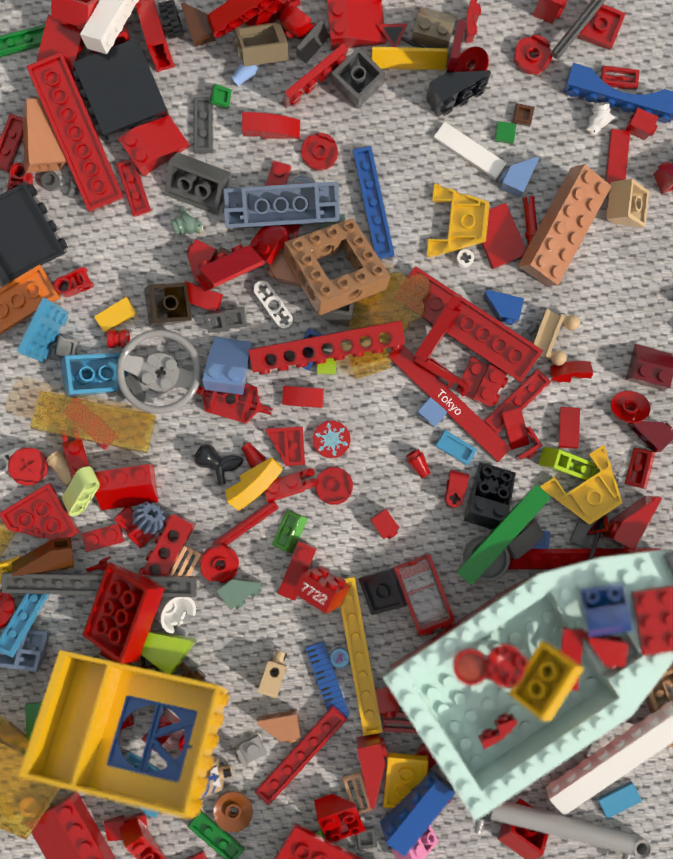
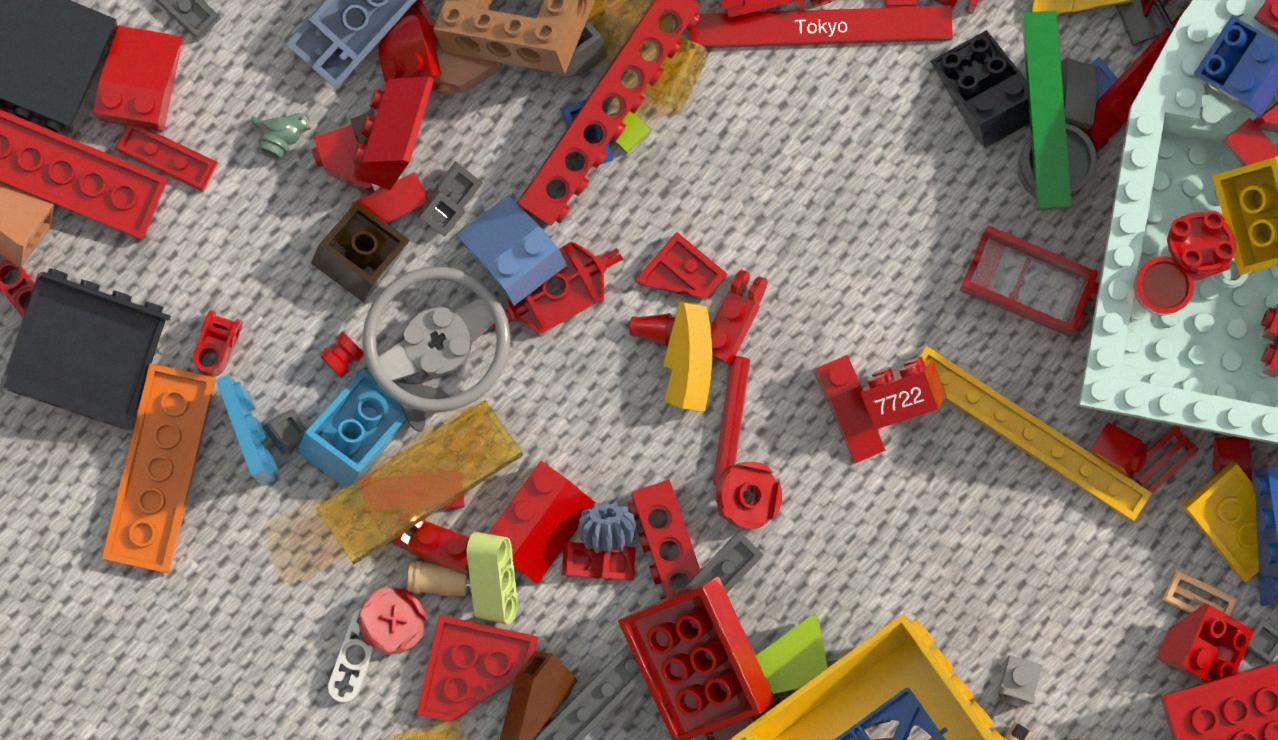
camera: 45 degrees left, 5 degrees down
dark grey tile [40,171,61,191] -> none
dark grey bar [66,172,79,198] -> none
red plate [82,524,125,552] -> none
red hand [86,556,111,573] -> none
yellow tile [94,297,138,334] -> none
white helmet [156,597,196,633] -> none
dark grey slope [164,152,231,215] -> none
light nougat tile [169,545,202,576] -> none
black piece [194,443,243,485] -> none
sand green slope [217,577,263,610] -> none
white beam [254,281,293,330] -> none
red tile [254,705,347,806] -> none
nougat slope [257,710,301,743] -> none
tan torso [258,650,287,699] -> none
bright green slope [272,510,308,554] -> none
red slope [282,386,324,408] -> none
blue tile [306,641,350,717] -> none
red tile [313,420,351,459] -> none
red tile [315,467,353,505] -> none
medium blue tile [330,647,350,668] -> none
red slope [356,733,388,810] -> none
black plate [358,567,407,615] -> none
red brick [370,508,399,539] -> none
red cone [406,449,431,478] -> none
medium blue panel [416,397,447,428] -> none
dark azure tile [435,430,478,466] -> none
red piece [445,470,469,508] -> none

